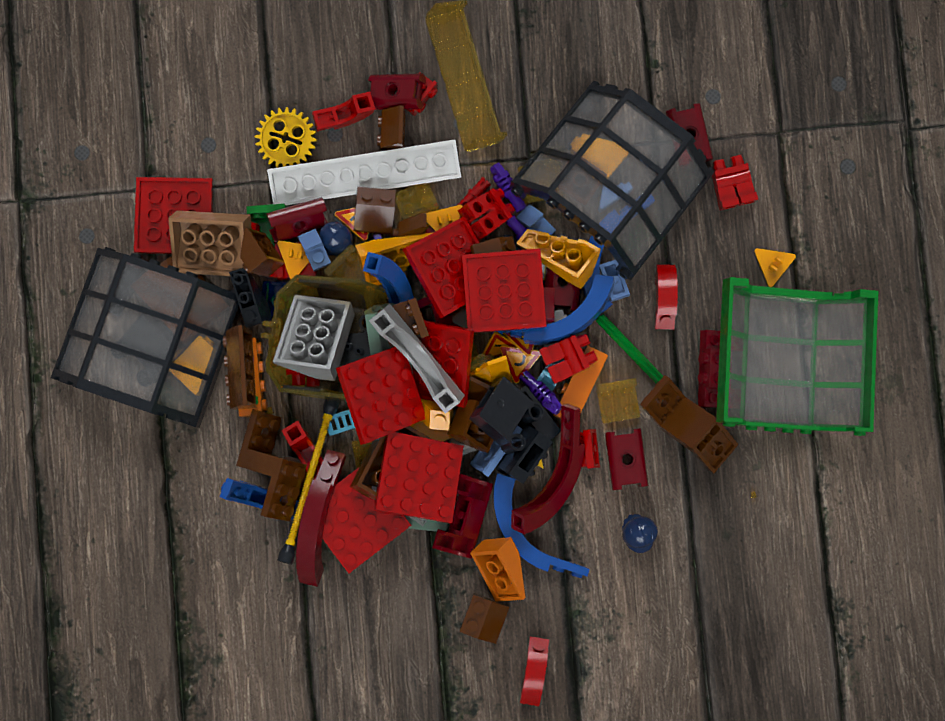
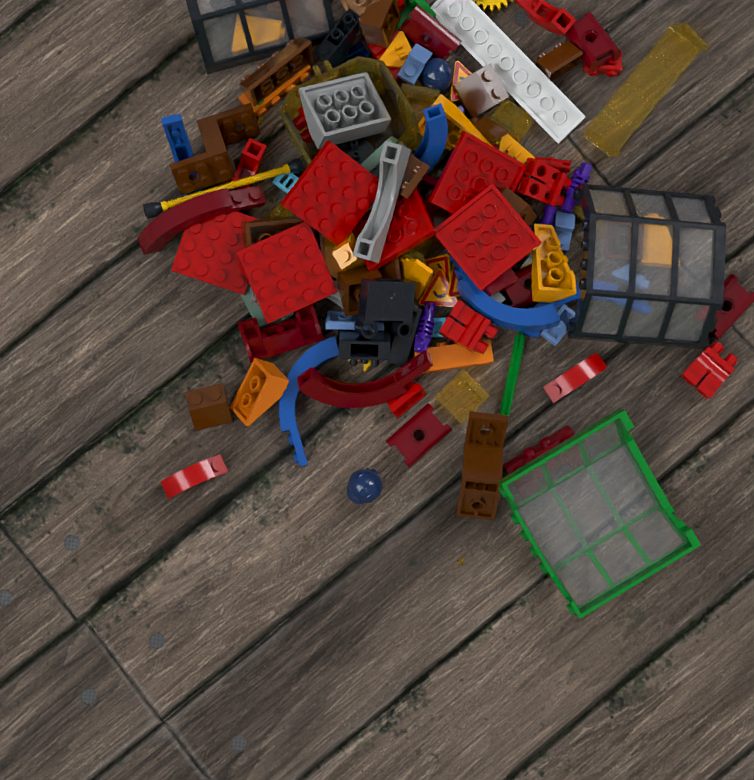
camera: 50 degrees right, 0 degrees up
light orange piece [754,248,796,287] -> none

